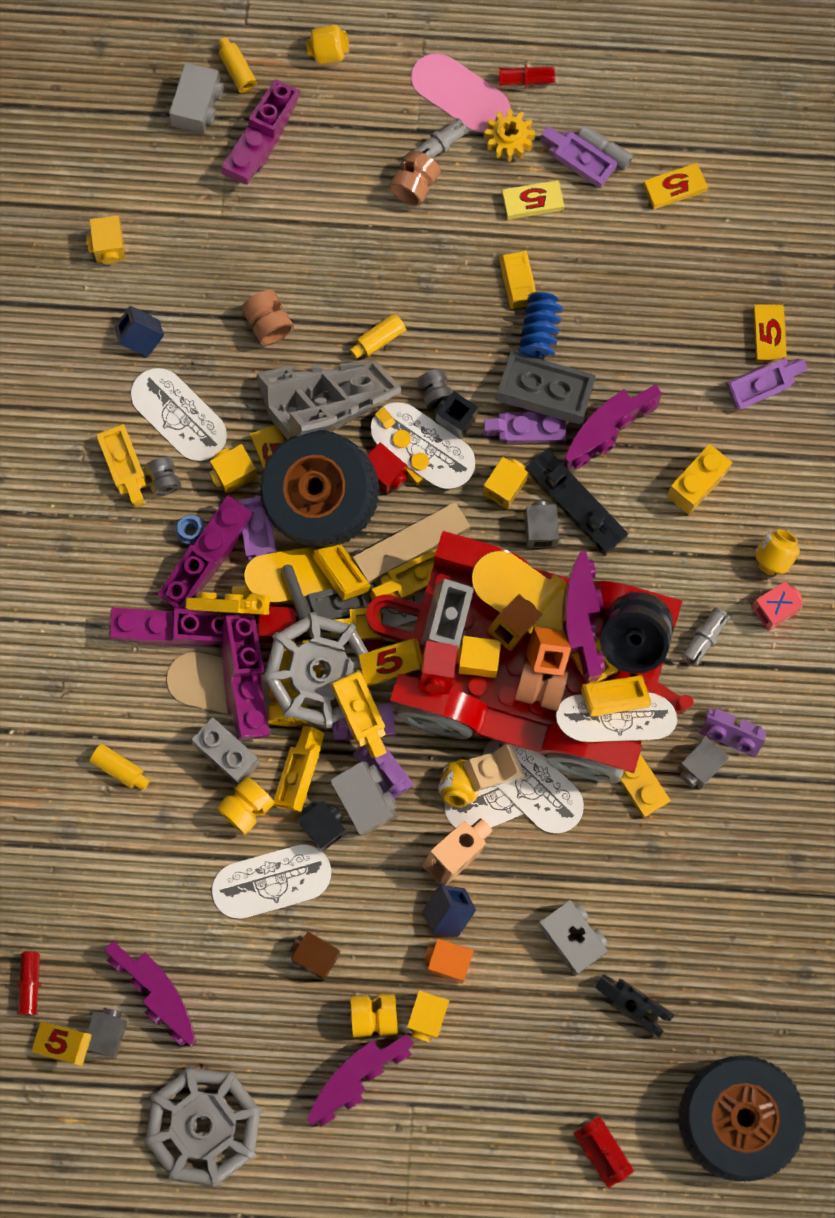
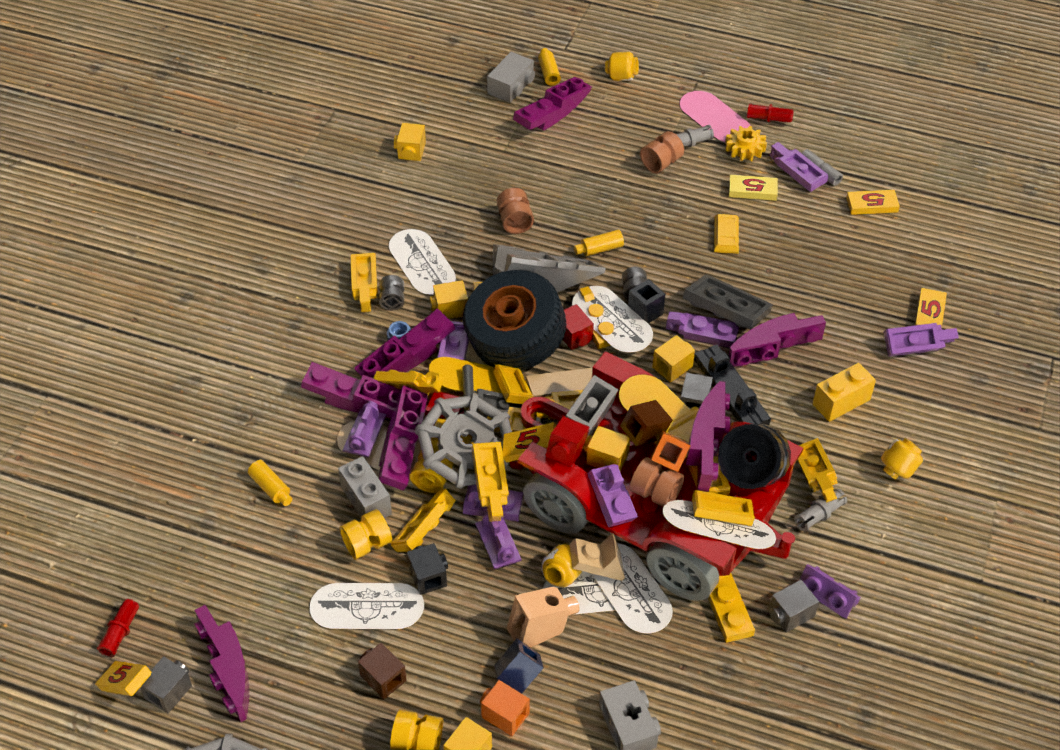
camera: 20 degrees right, 25 degrees down
dark blue panel [114,305,164,357] -> none
light grey brick [330,761,398,835] -> none
blue piece [519,292,563,358] -> none
coral brick [752,581,803,632] -> none
none -> medium lavender hinge [343,401,386,457]
none -> medium lavender hinge [588,464,638,527]
none -> yellow hinge [797,438,838,503]

